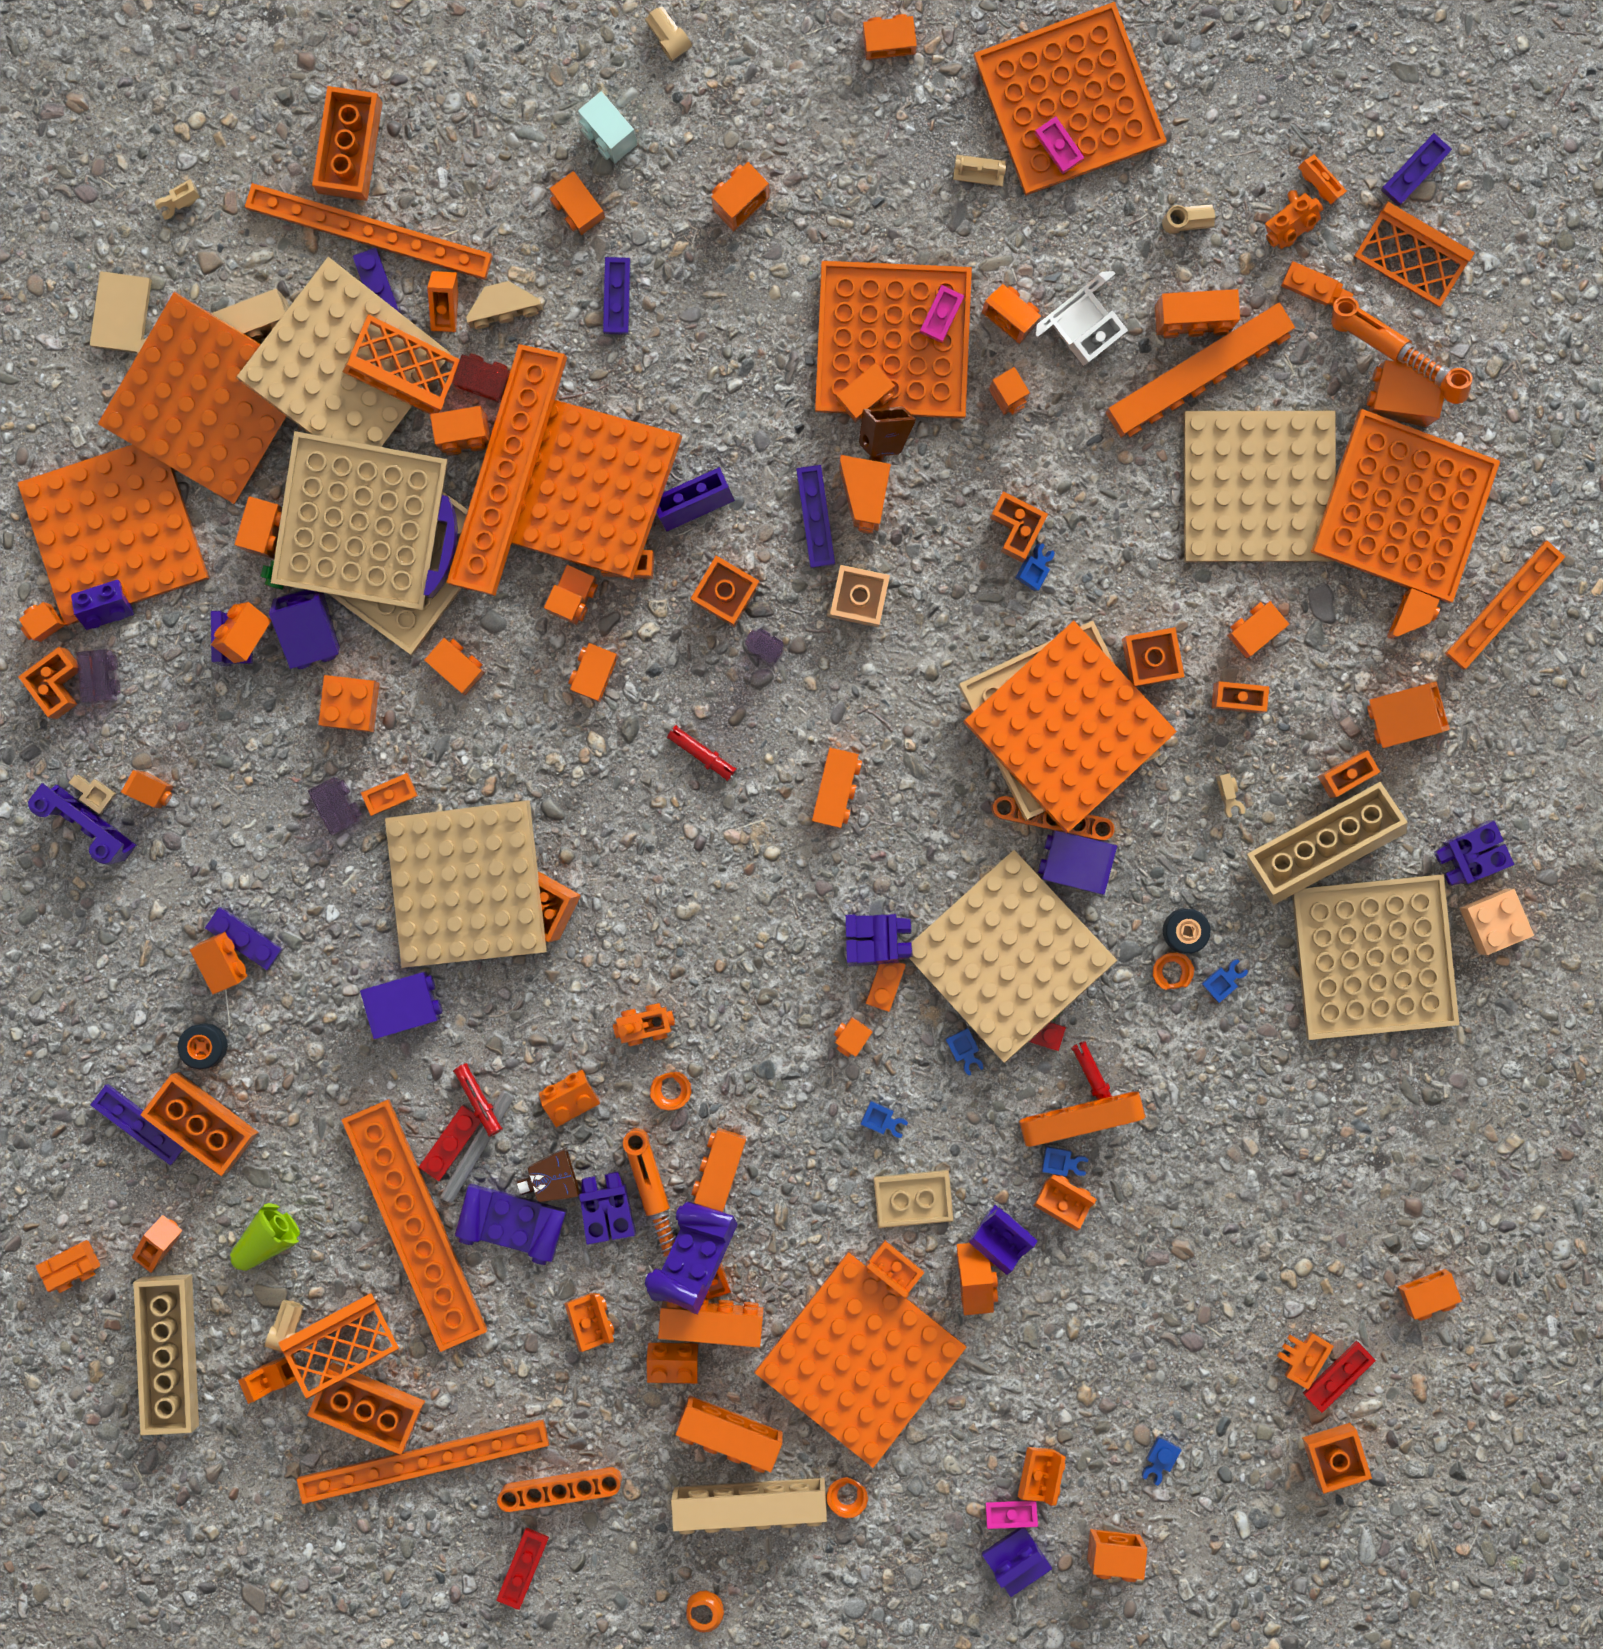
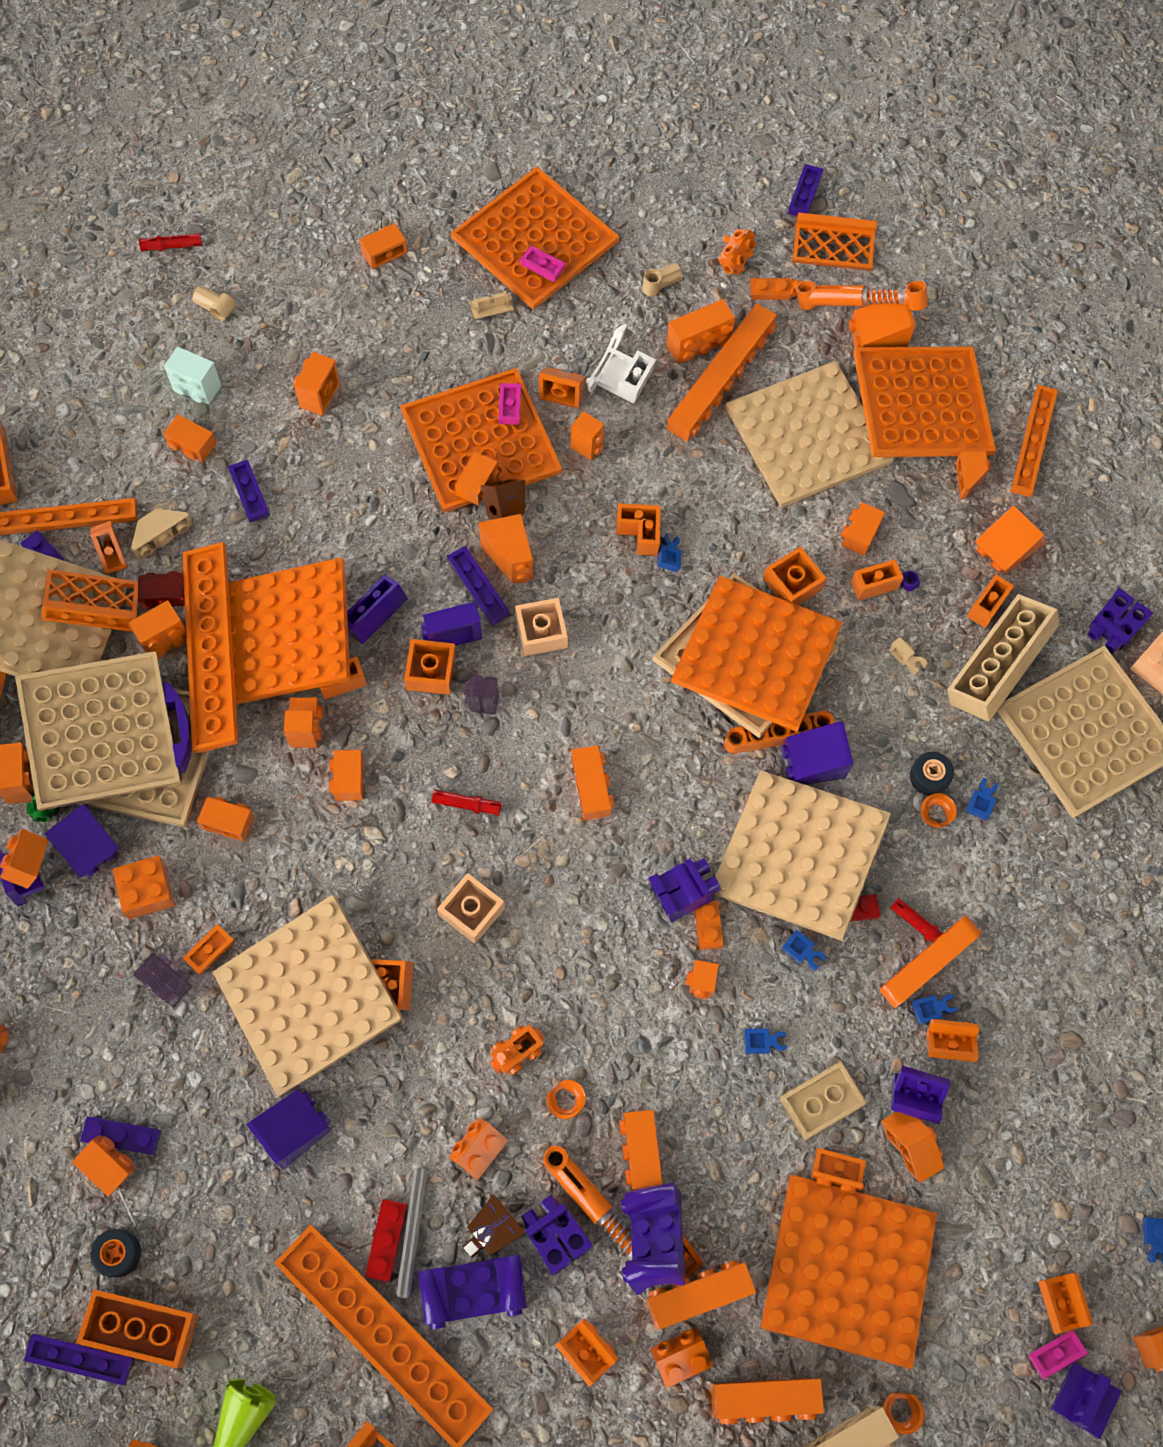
camera: 30 degrees left, 20 degrees down
red pin [453,1063,503,1137] -> none
orange plate [1298,154,1347,204] -> none
none -> dark purple window [420,601,482,646]
none -> light nougat brick [437,873,505,944]
none -> dark purple plate [900,570,920,591]

